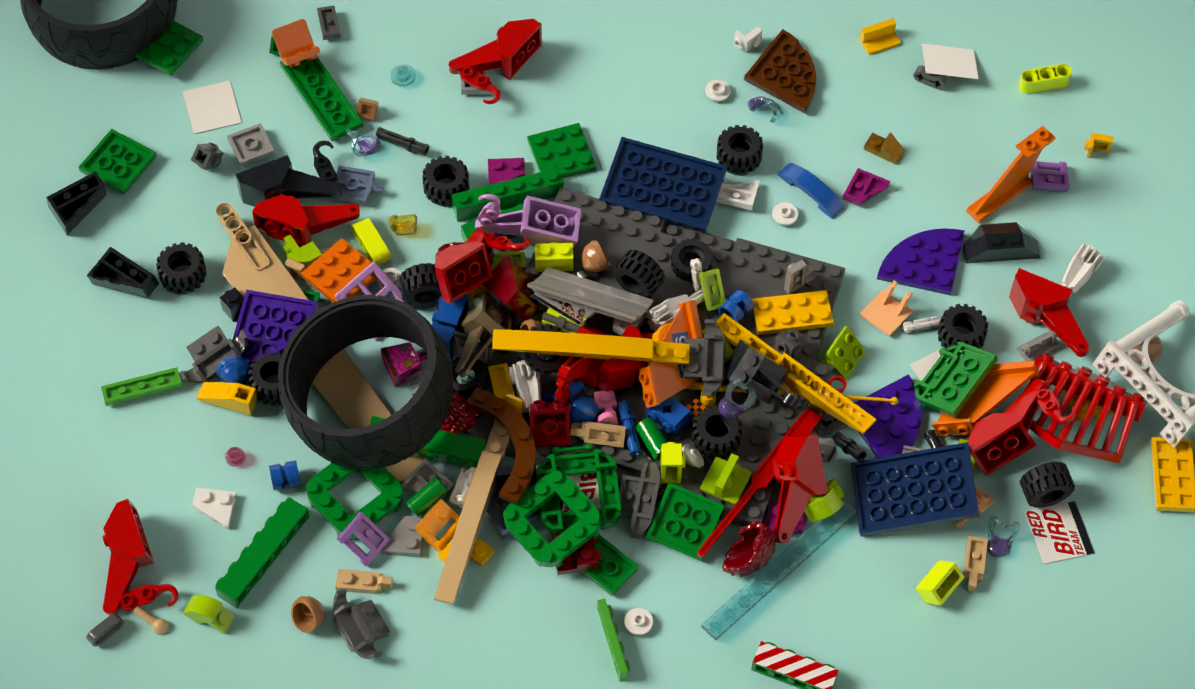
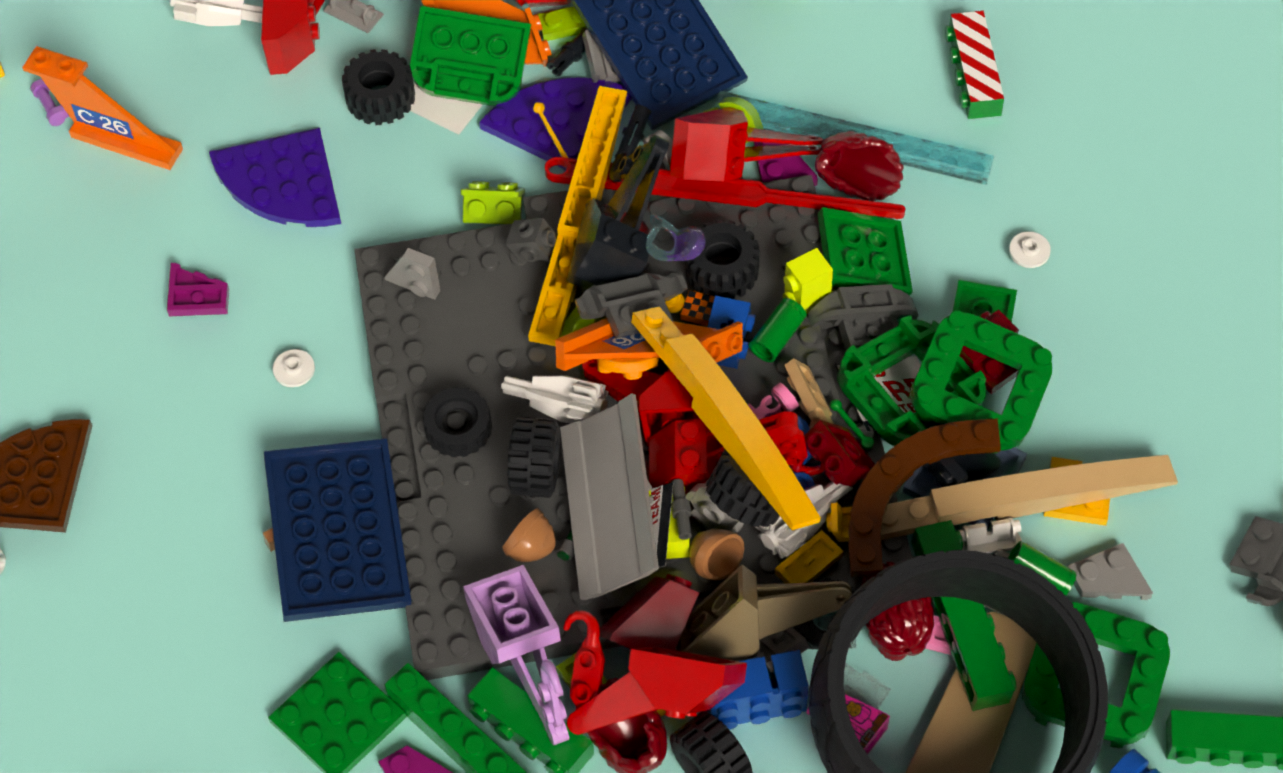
camera: 115 degrees left, 0 degrees up
tan hinge [335,569,393,594] -> none
medium lavender plate [337,512,390,566] -> none
light orange plate [414,499,460,553] -> none
neon yellow brick [535,242,573,272] -> none
bright green plate [597,599,630,682] -> none
blue pin [617,400,642,457] -> none
white piece [682,444,704,468] -> none
white axle [690,258,703,292] -> none
lime plate [699,269,726,311] -> none
lime bracket [700,454,752,505] -> none
white piece [705,80,730,102] -> none
black tyre [716,125,763,175] -> none
white wing [716,180,760,210] -> none
blue wheel [718,290,754,323] -> none
clear light blue piece [747,96,784,123] -> none
yellow plate [752,290,834,335] -> none
blue slope [778,163,844,219] -> none
light nougat plate [860,280,913,337] -> none
pearl gold slope [863,132,904,165] -> none
white axle [903,316,940,333] -> none
black wedge [963,222,1040,263] -> none

